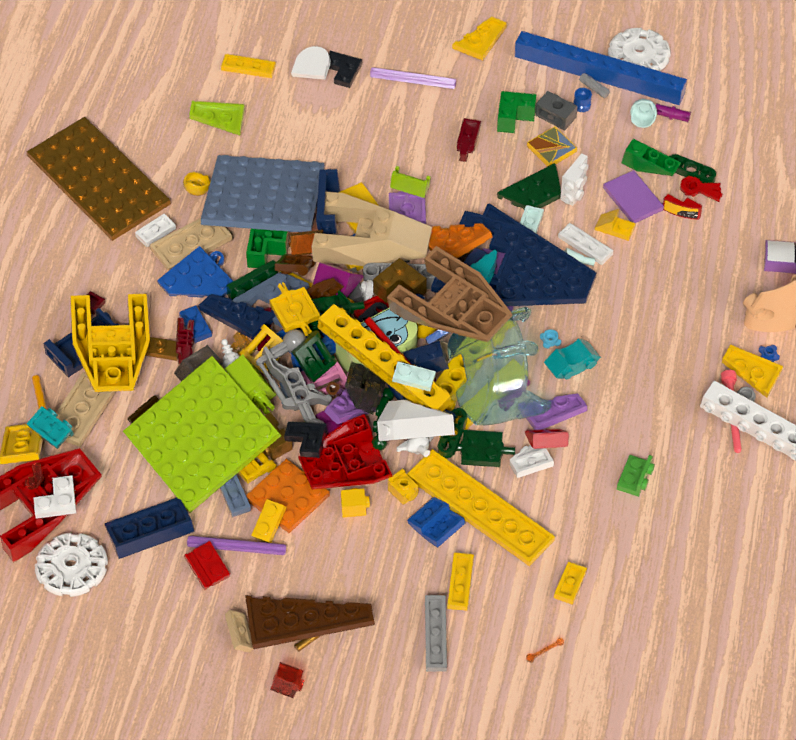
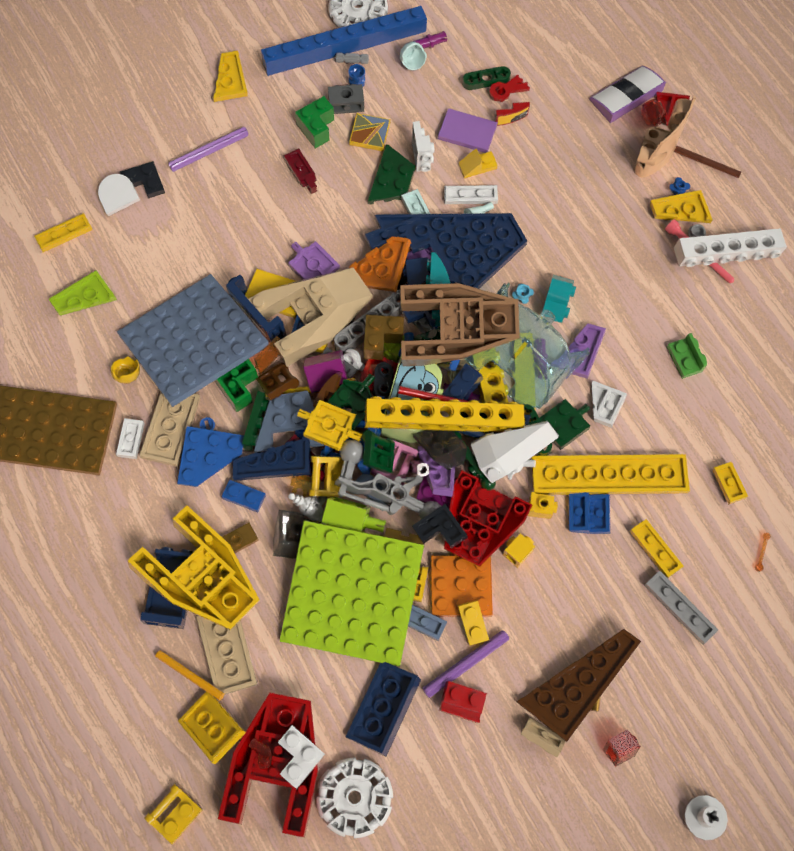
camera: 45 degrees left, 15 degrees up
teal bracket [27,406,74,449] -> none
dark red tile [87,291,105,315] -> none
dark brown axle [128,396,159,424] -> none
dark red hinge [176,317,194,365] -> none
lime hinge [390,166,431,198] -> none
light aqua plate [392,362,436,392] -> none
slope [525,429,569,449] -> none
green slope [621,139,681,176] -> none

